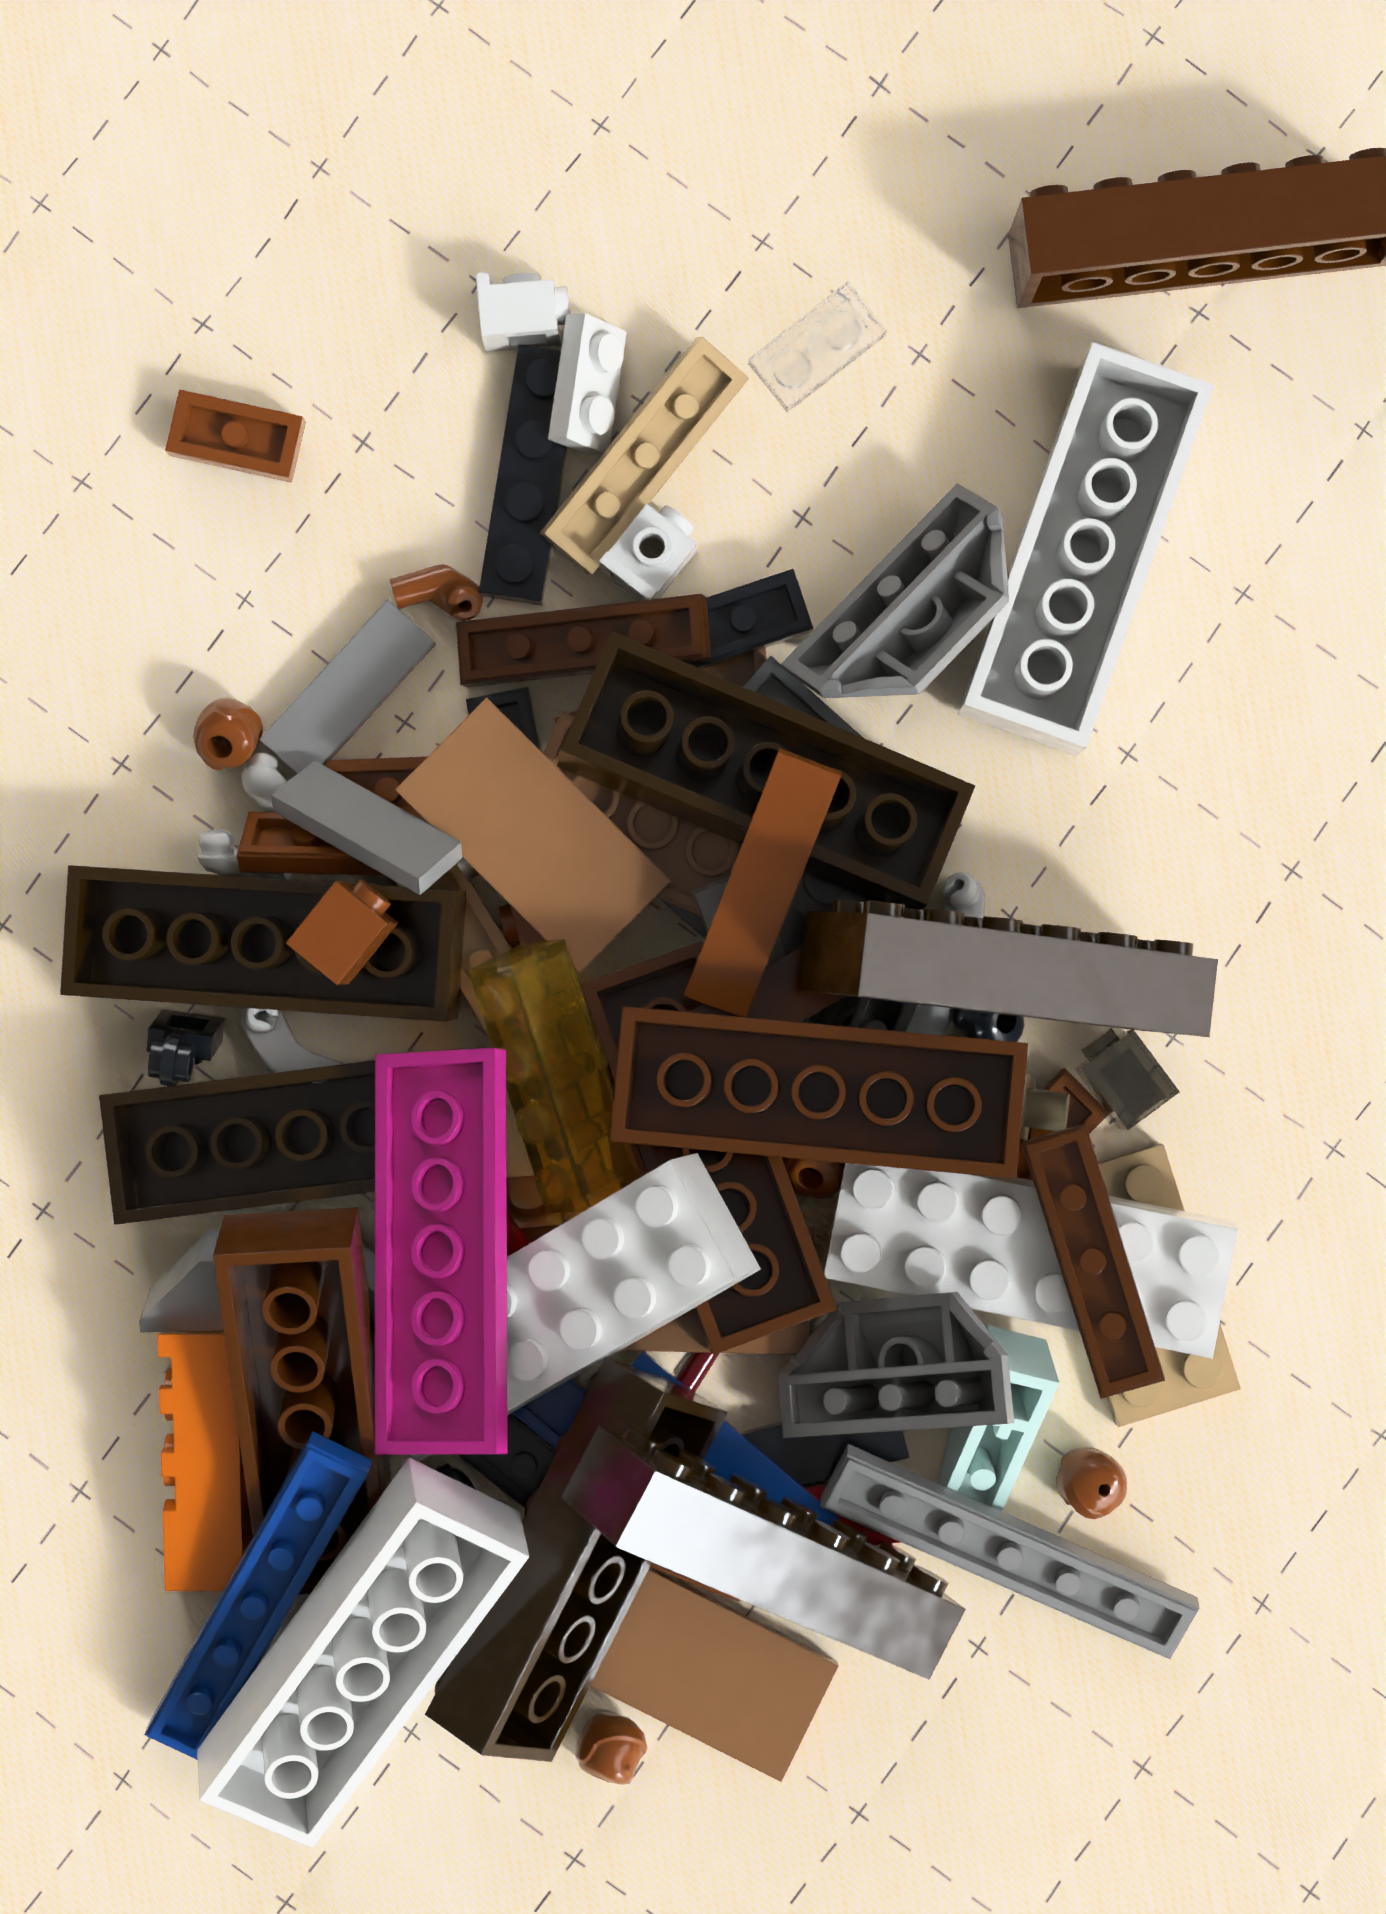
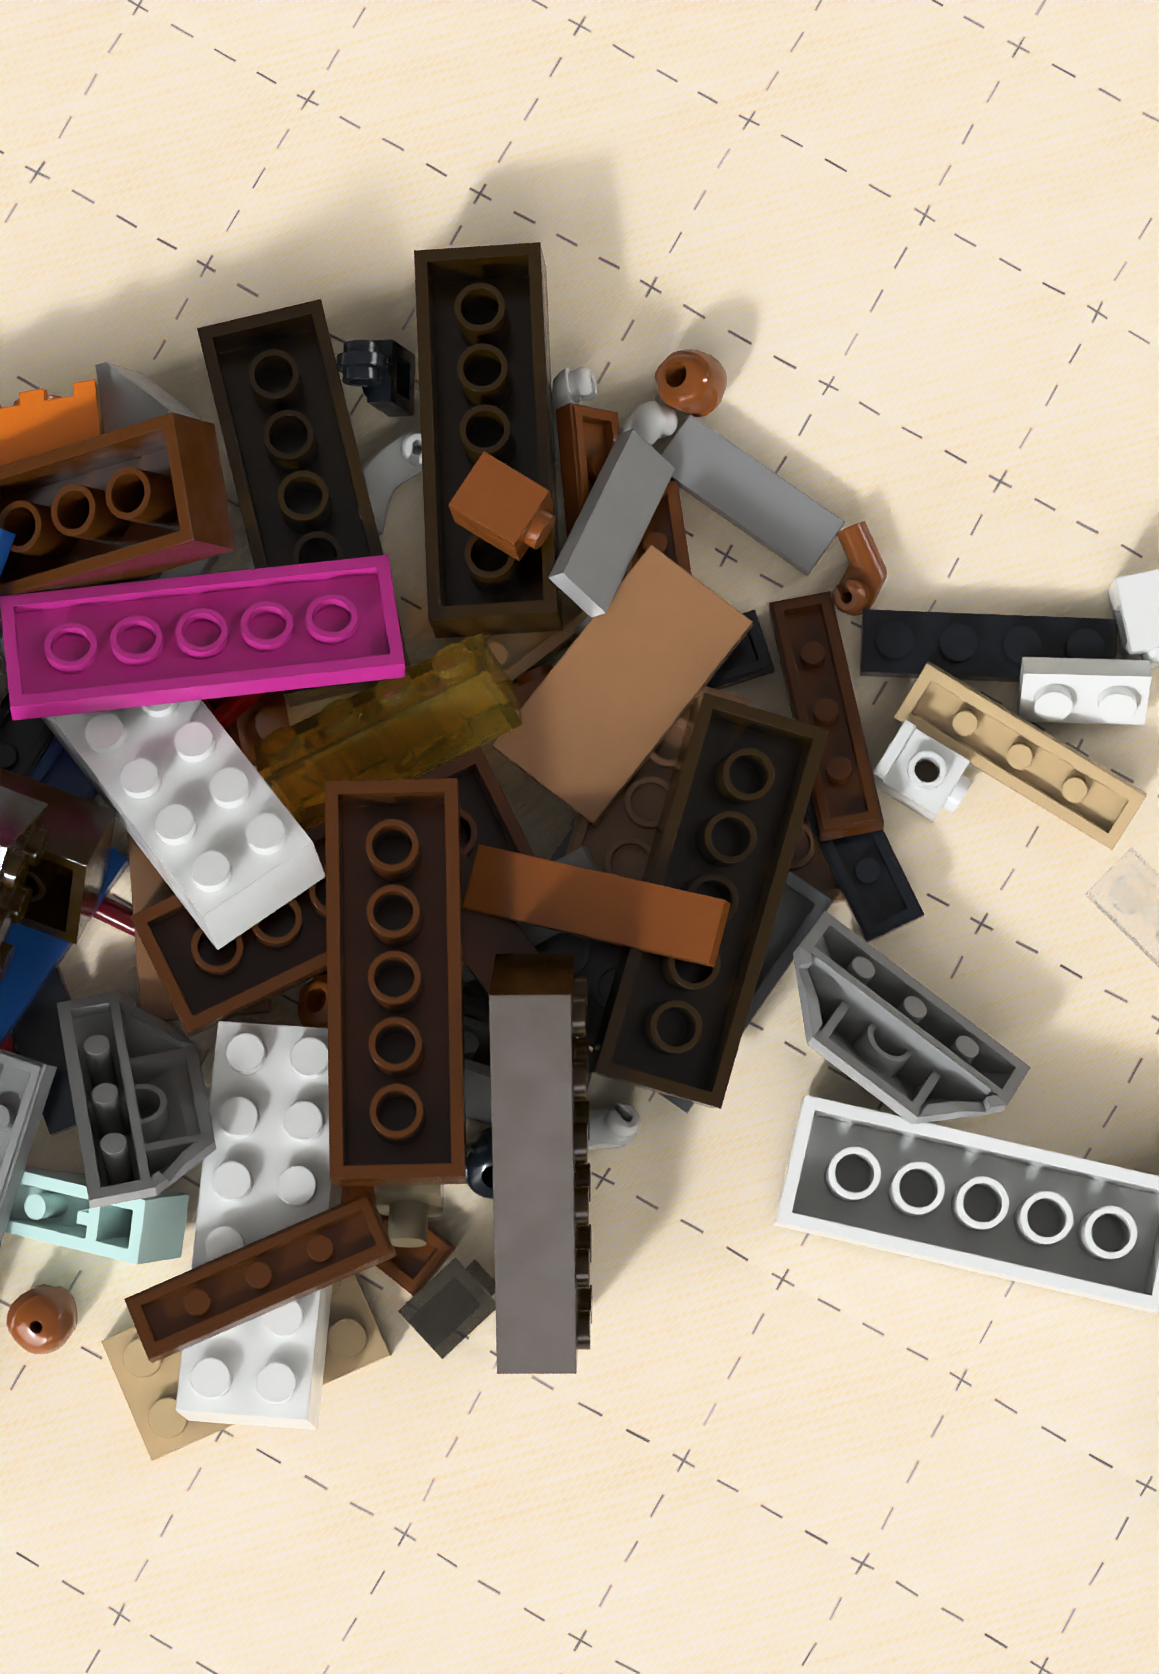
camera: 85 degrees right, 5 degrees down
dark orange plate [165,389,306,483] -> none

